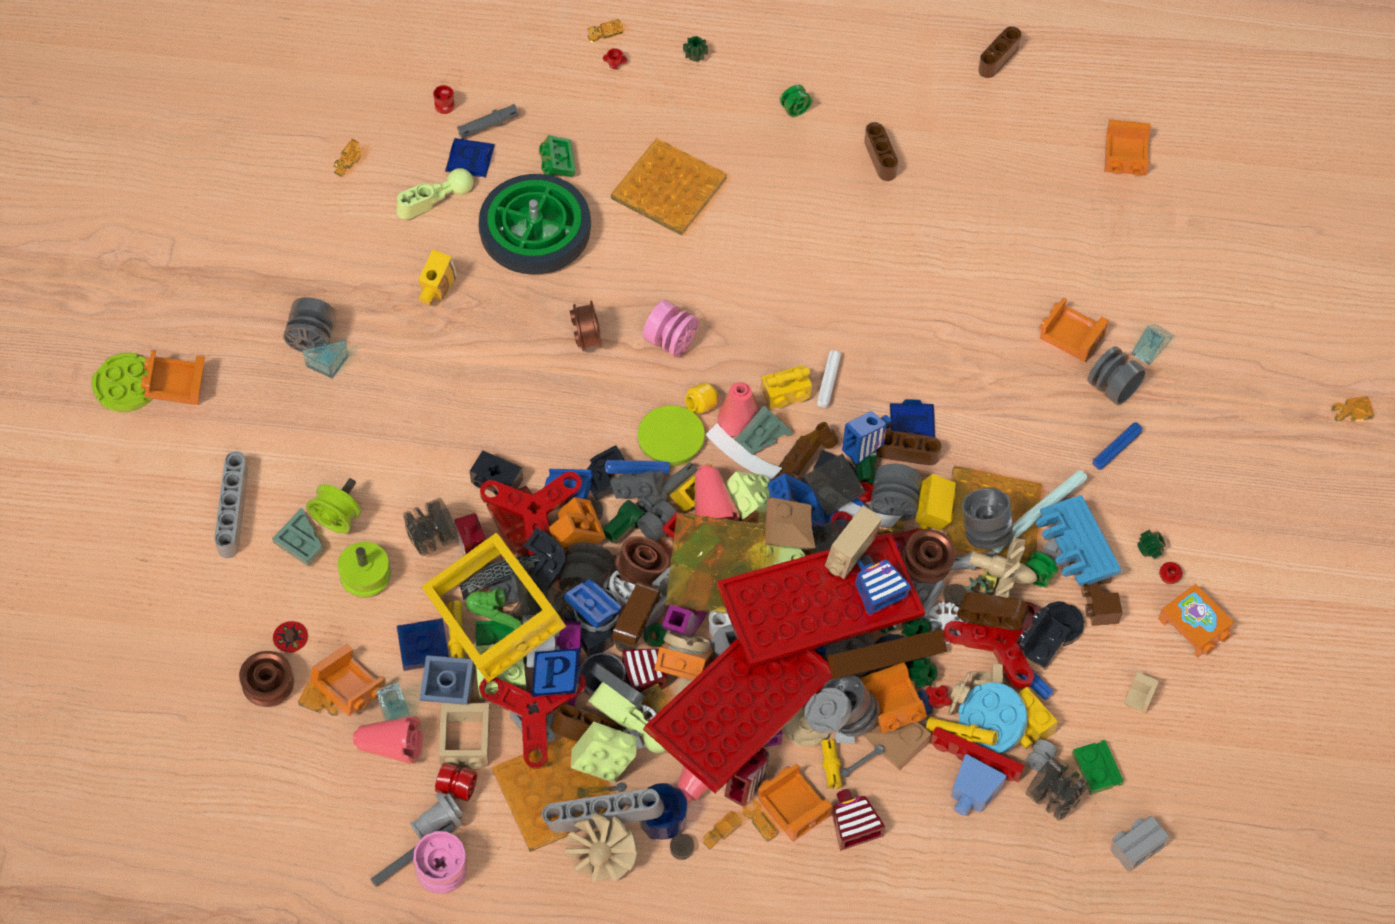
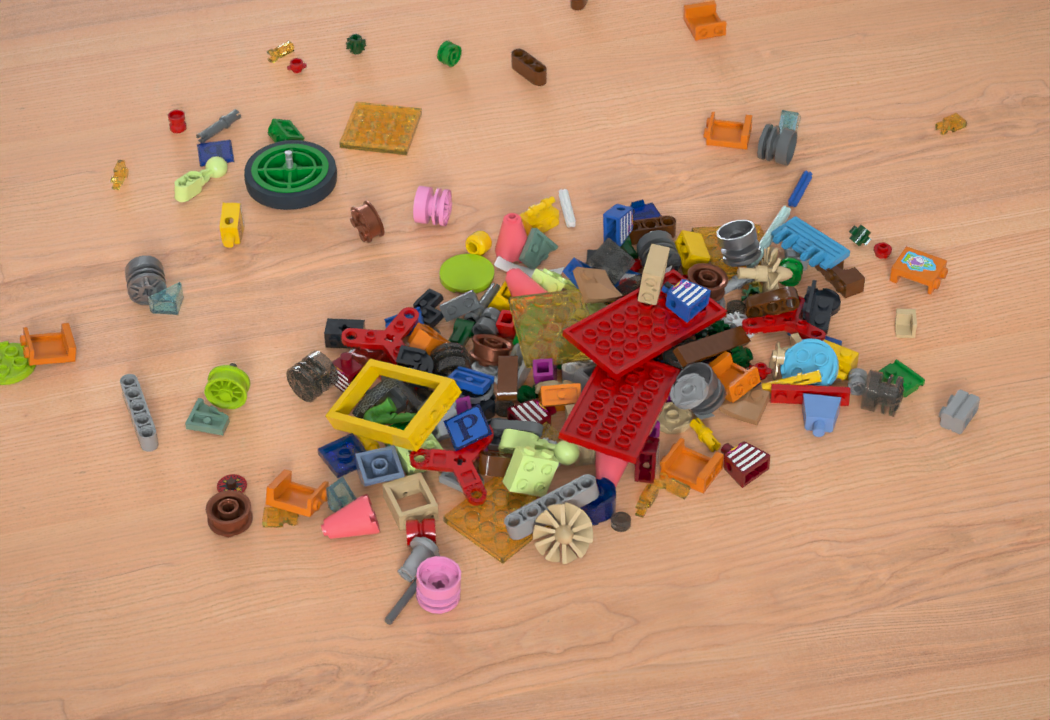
camera: 20 degrees left, 15 degrees down
lime wheel [338,542,391,597] -> none
blue axle [605,460,670,475] -> none
reddish brown plate [778,422,839,480] -> none
dark grey hinge [841,745,884,777] -> none

